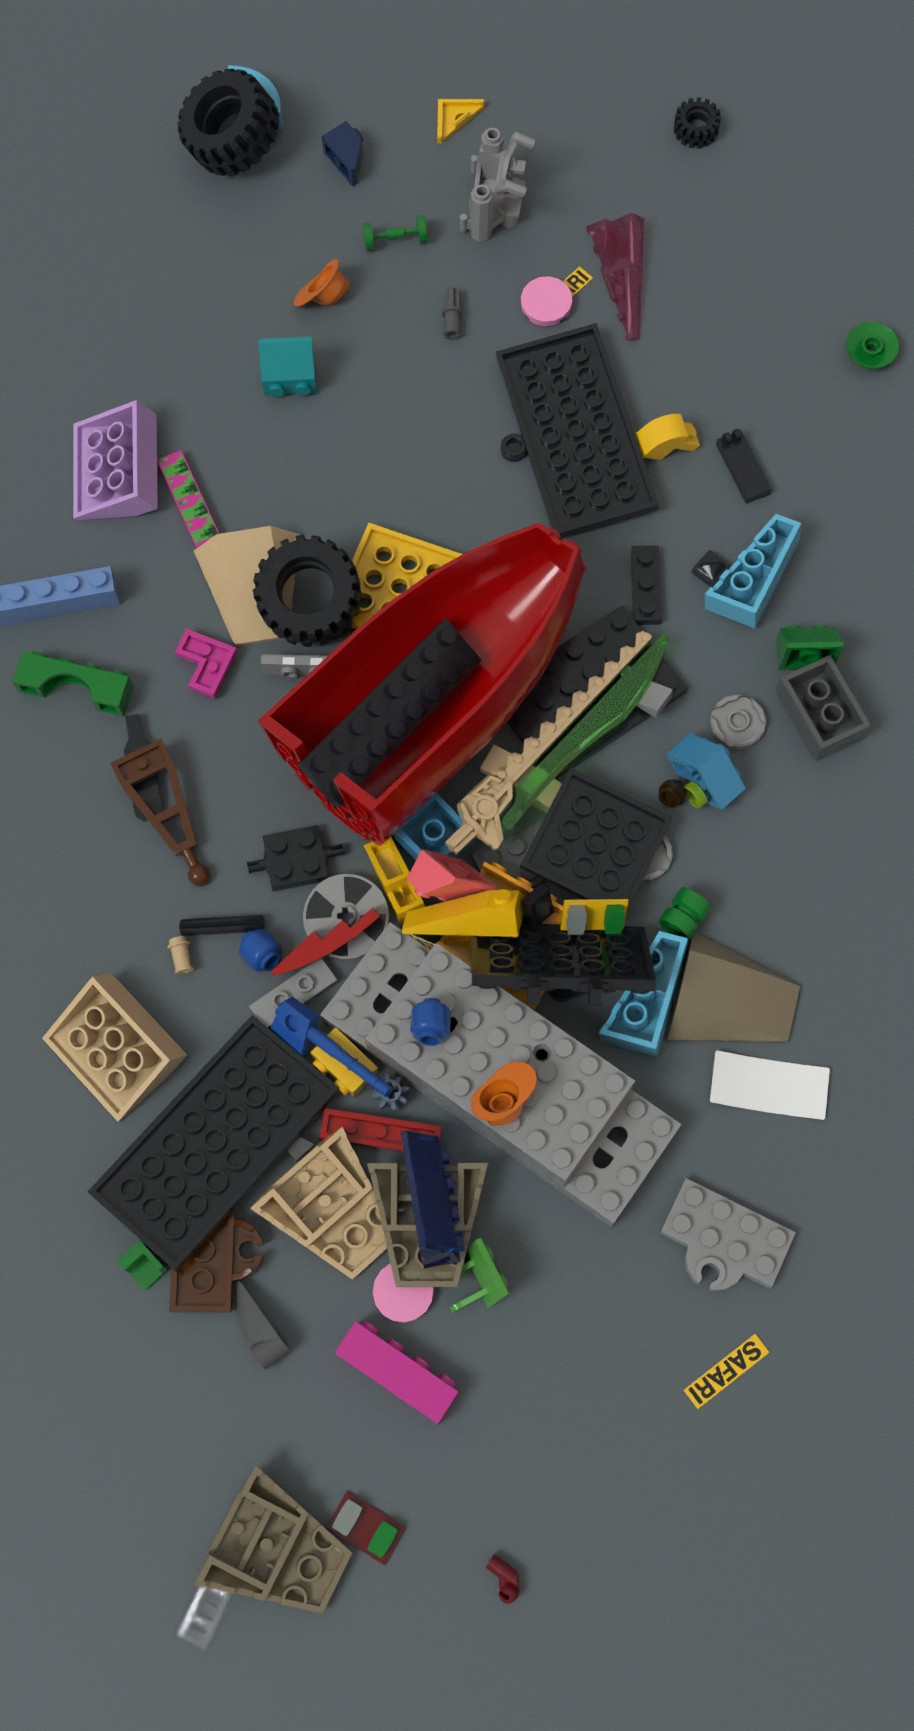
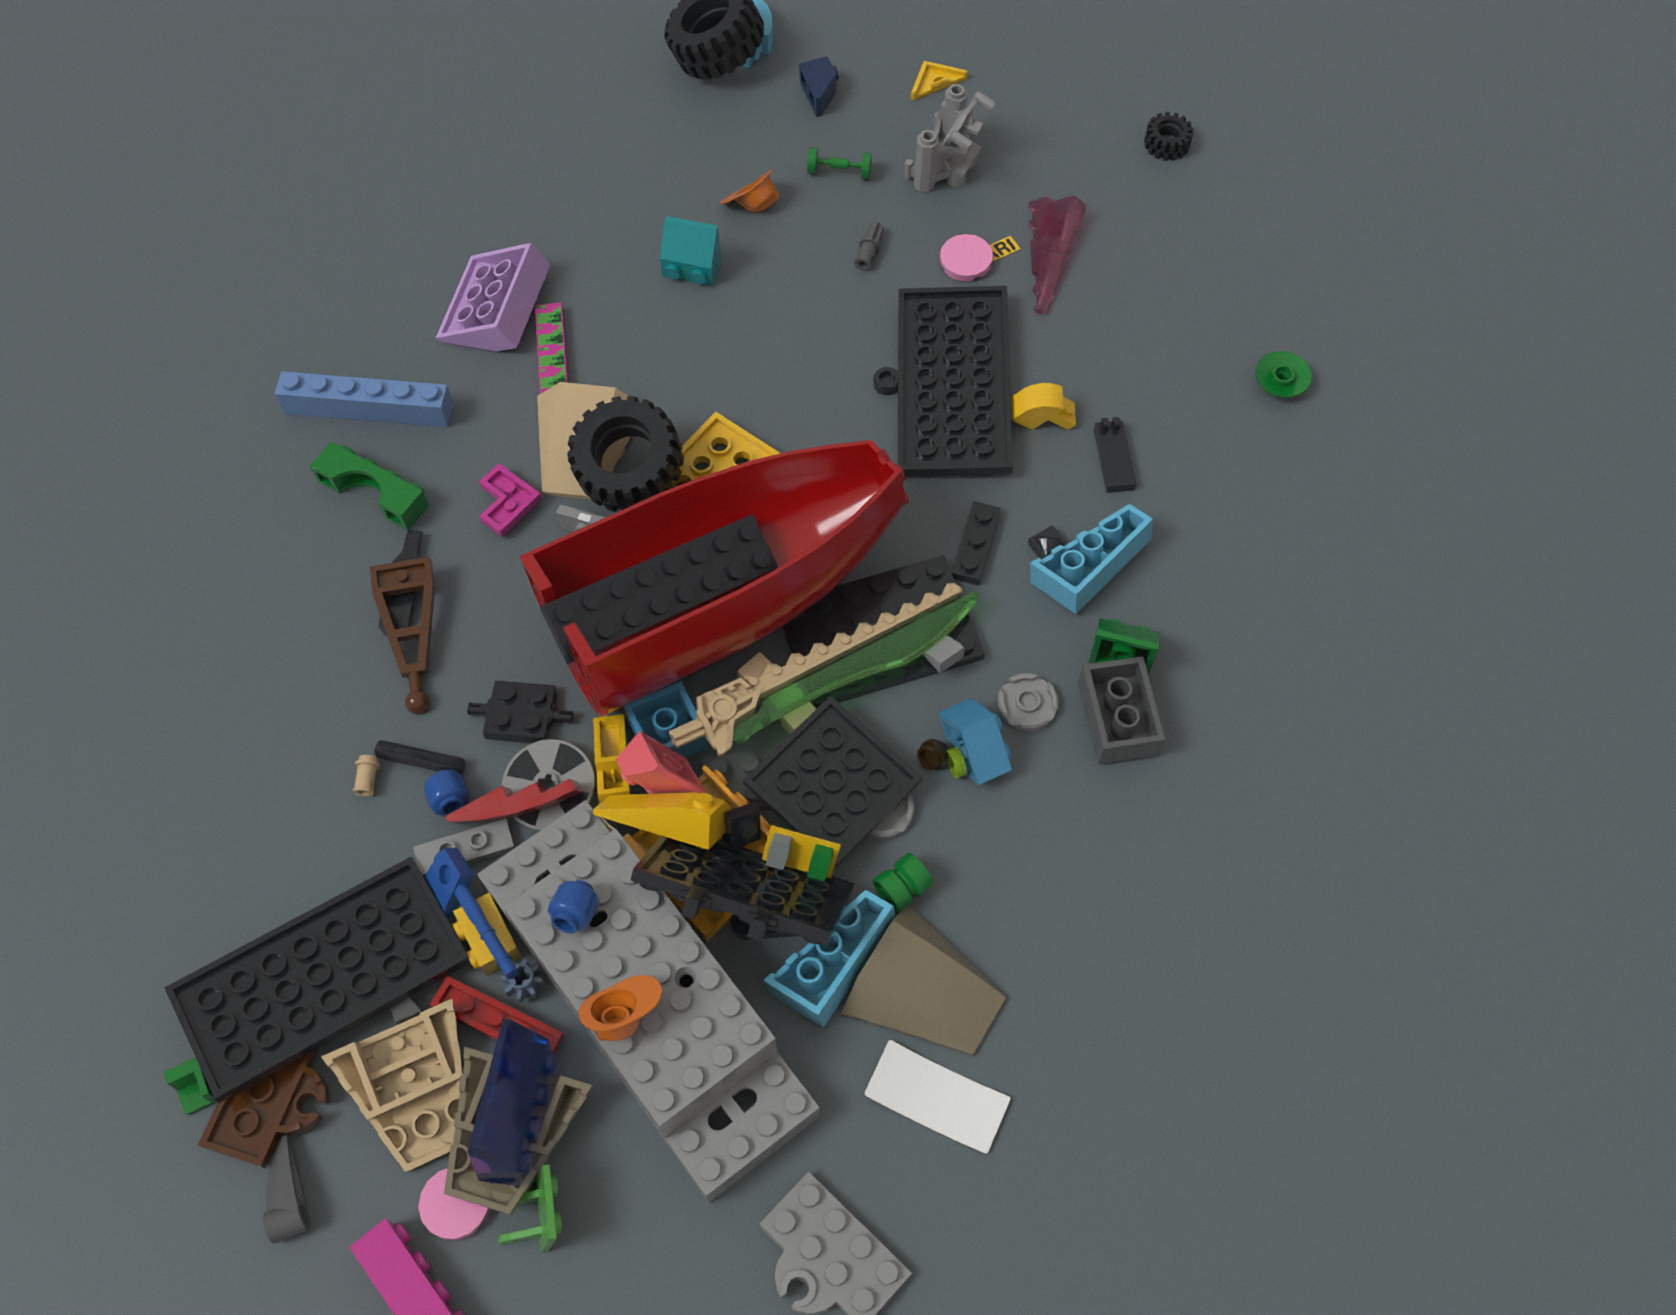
camera: 15 degrees right, 10 degrees down
tan slope [42,973,187,1122] -> none

